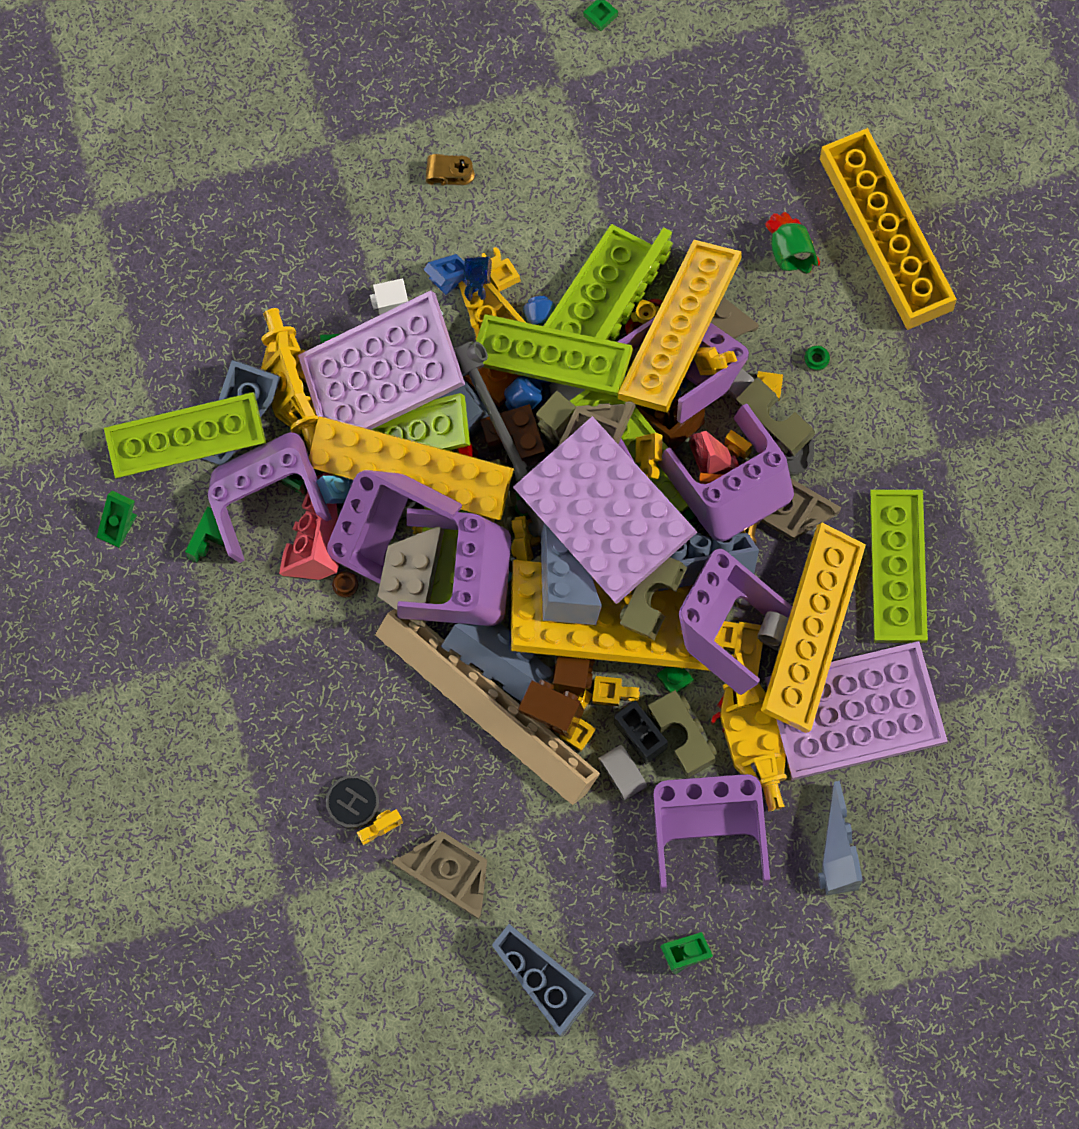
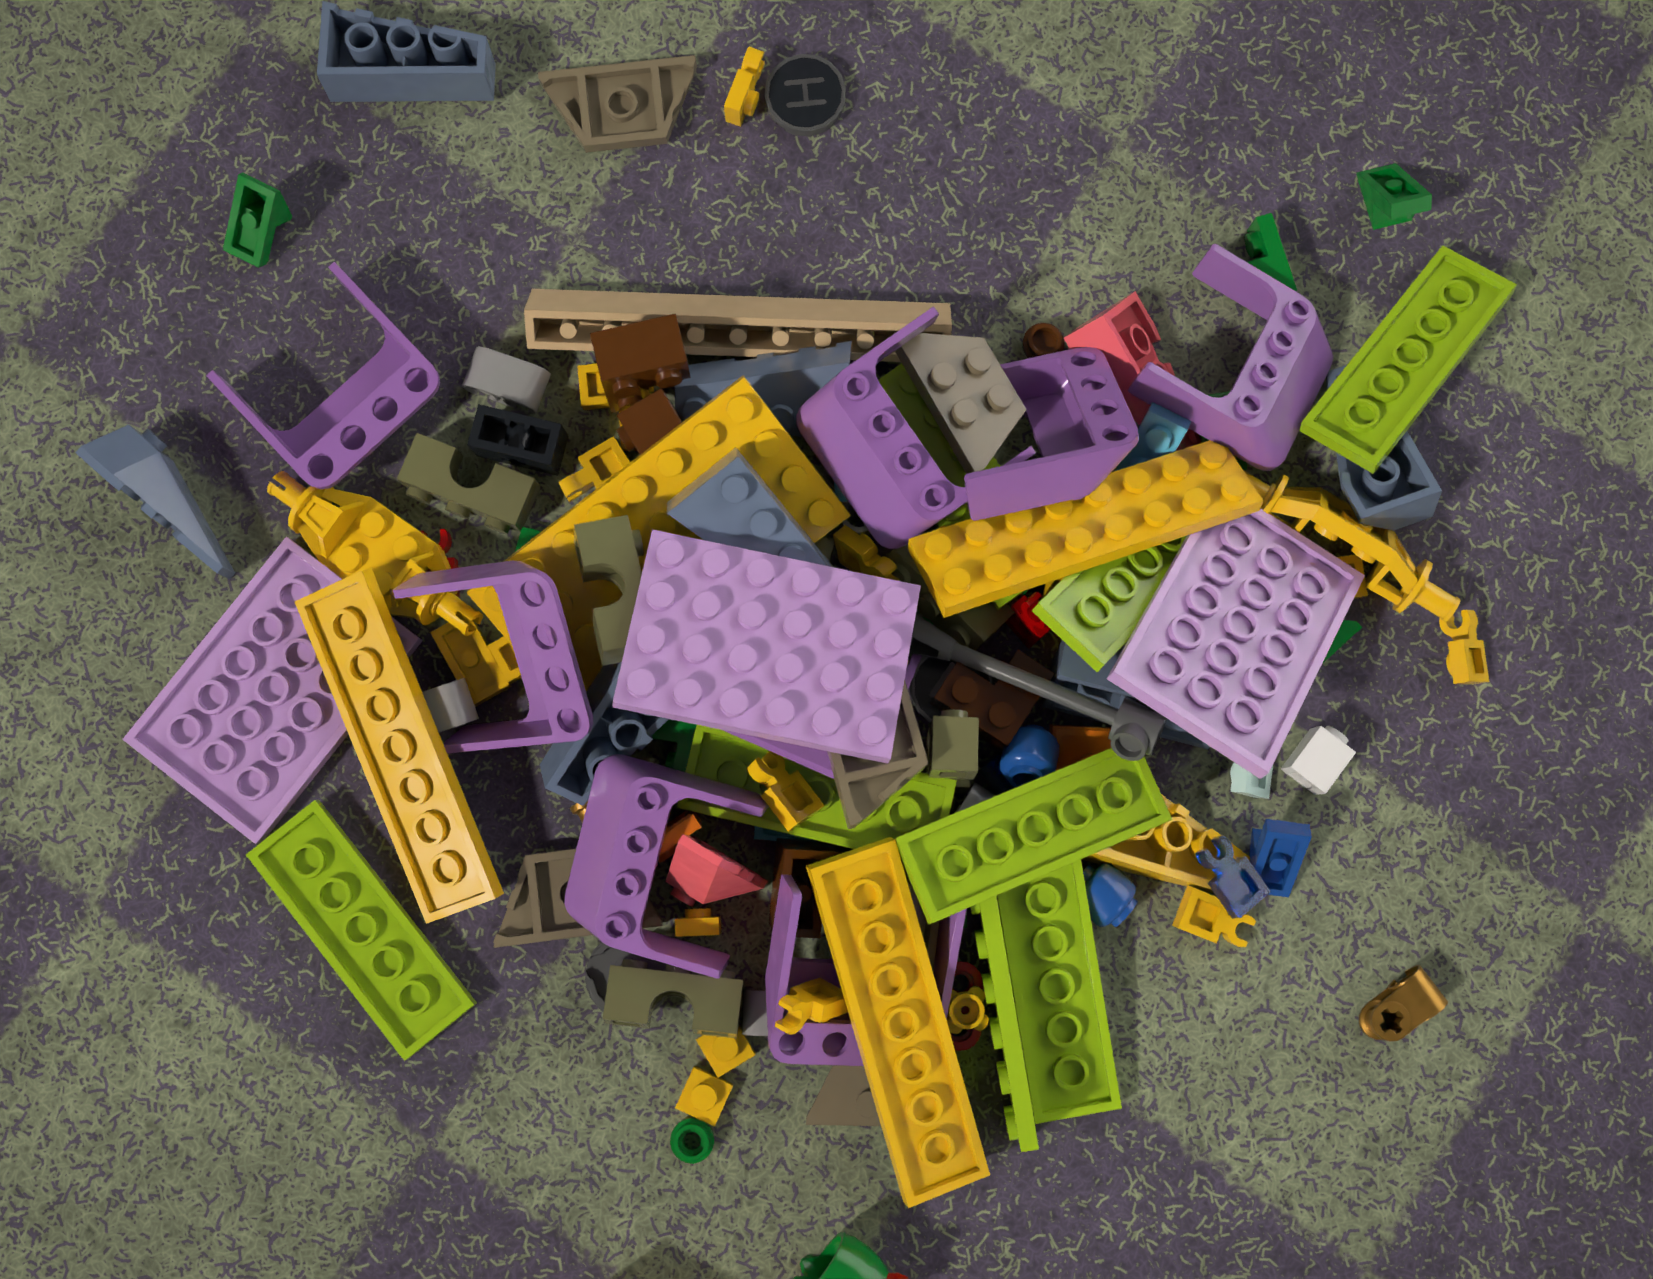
camera: 135 degrees right, 10 degrees up
none -> yellow plate [675,1066,734,1127]
none -> yellow plate [1439,610,1489,684]

